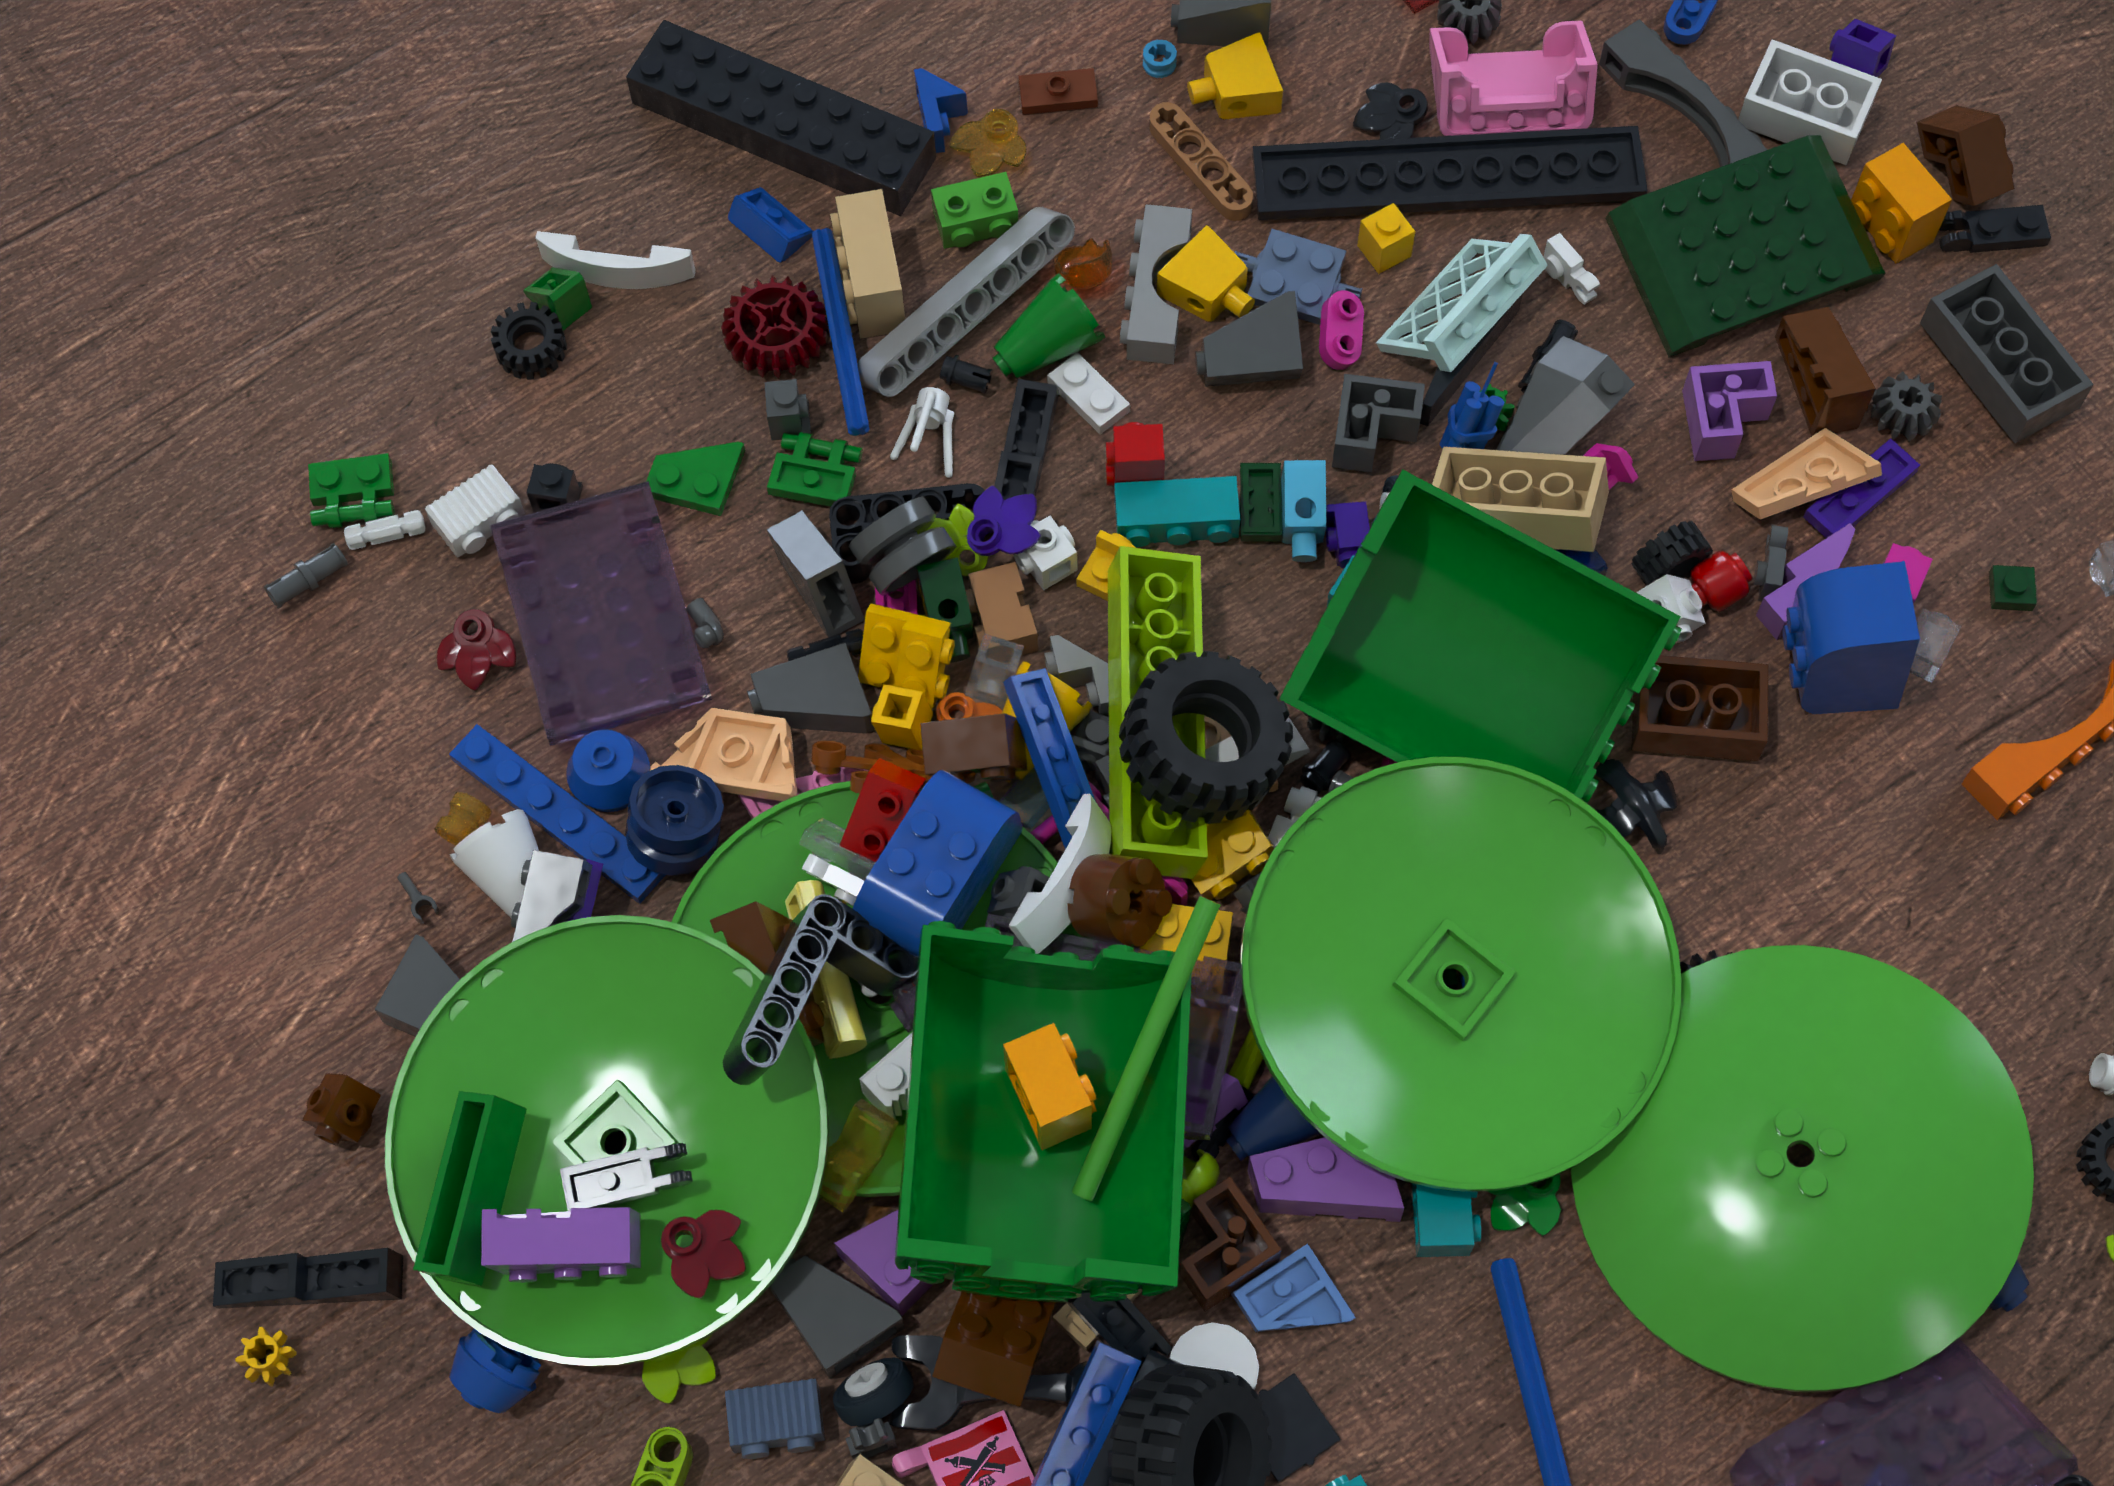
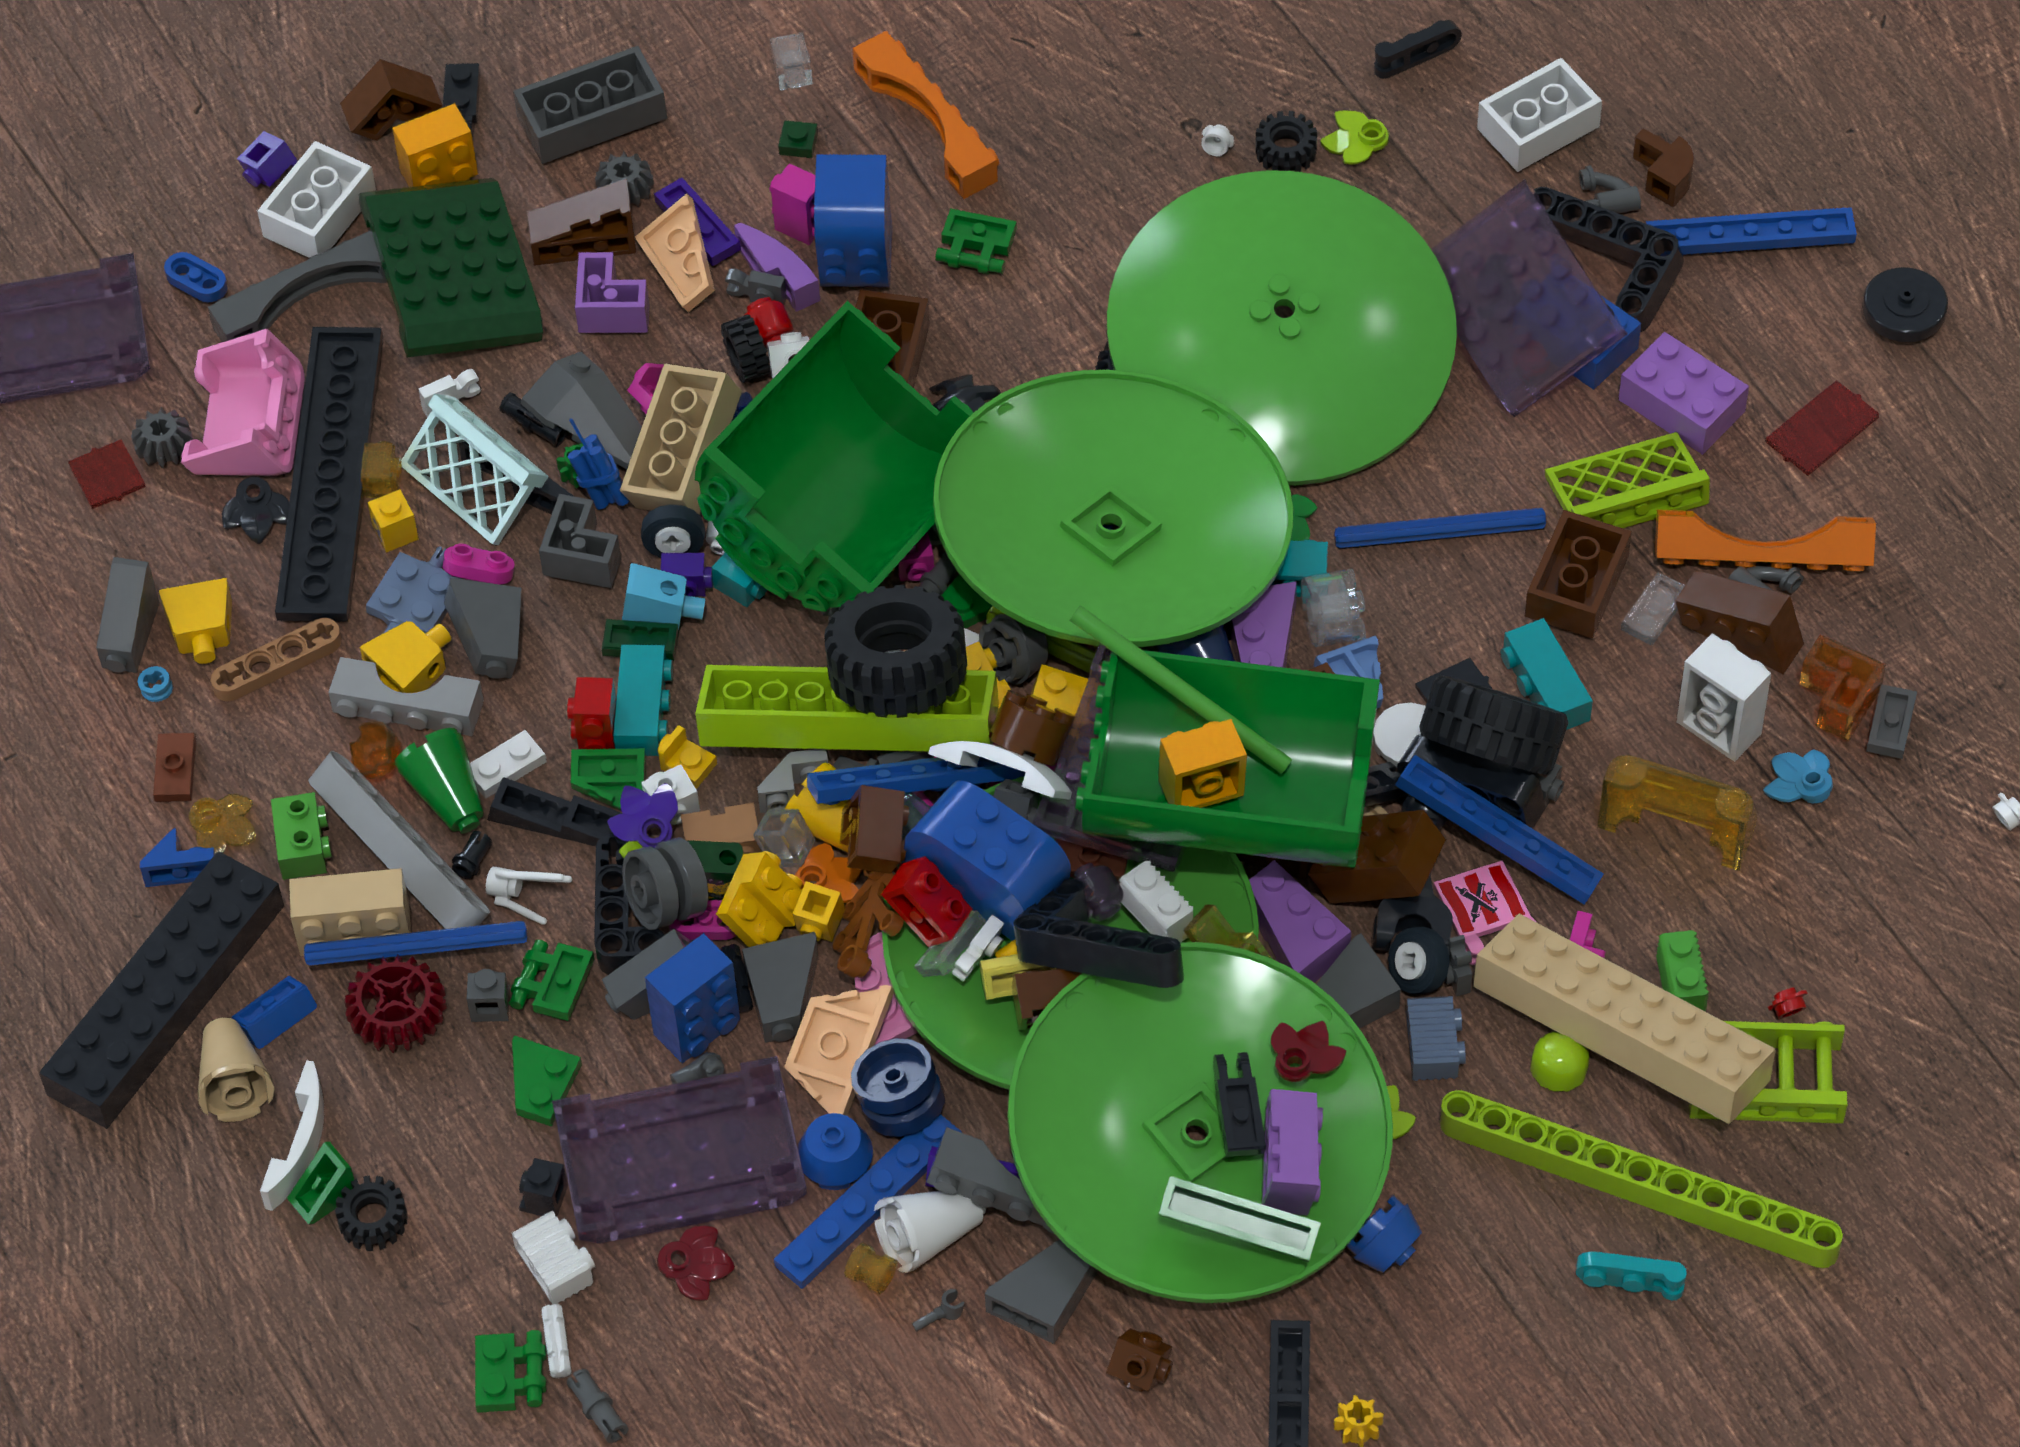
camera: 85 degrees left, 10 degrees down
none -> tan cone [197,1018,274,1122]
none -> clear yellow brick [361,441,402,498]
none -> green wing [570,748,646,811]
none -> blue brick [645,933,740,1064]
none -> green plate [935,208,1017,275]
none -> clear brick [1301,568,1366,647]

